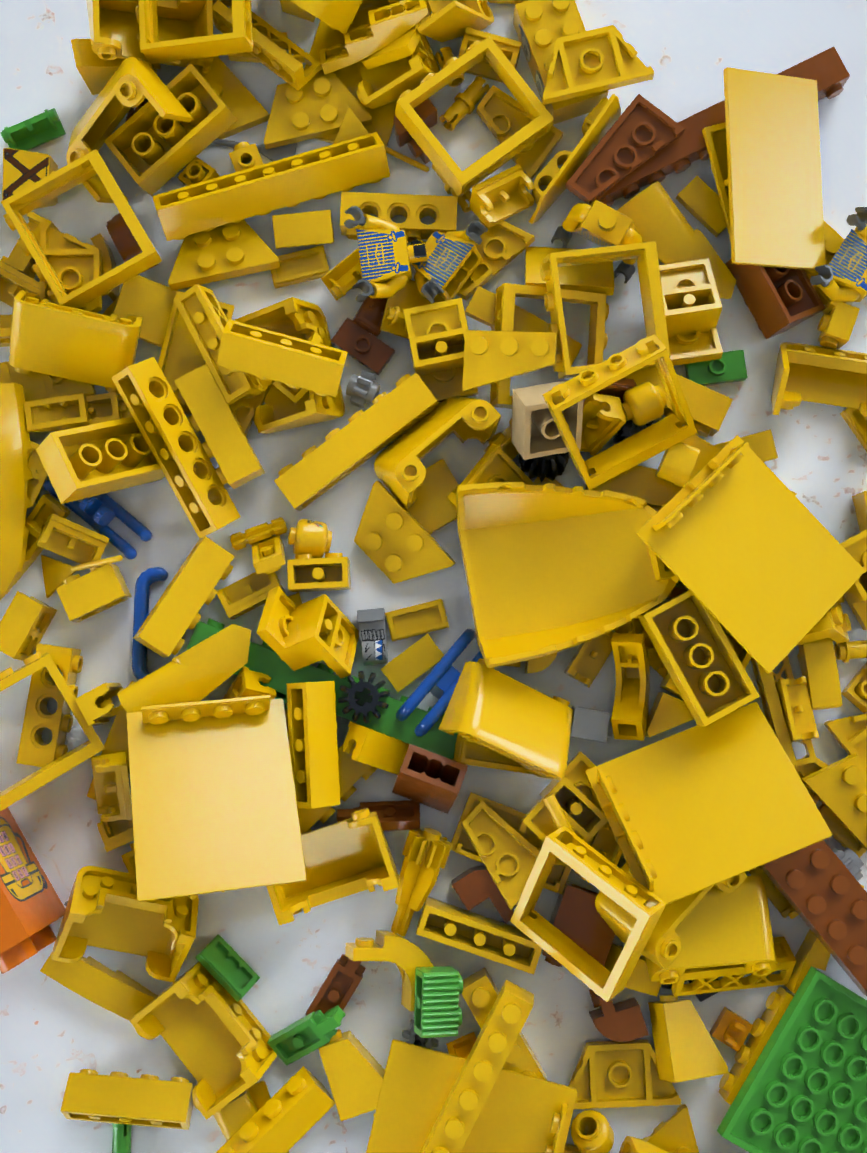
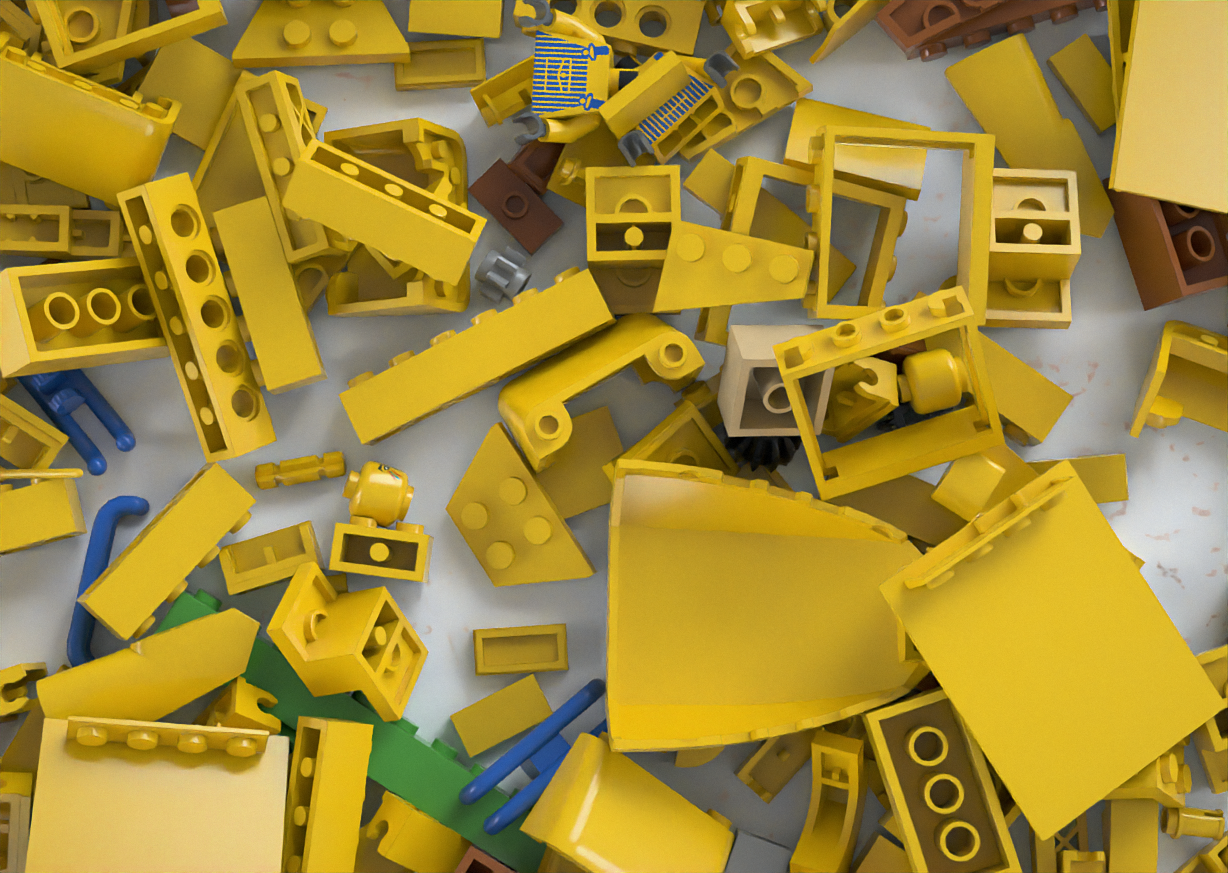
camera: 10 degrees right, 0 degrees up
yellow plate [252,534,286,575] -> none
black gear [338,671,390,723] -> none
light grey leg [357,608,388,666] -> none
yellow torso [551,200,642,284] -> none
bright green plate [684,350,748,386] -> none
none -> yellow tile [598,50,692,140]

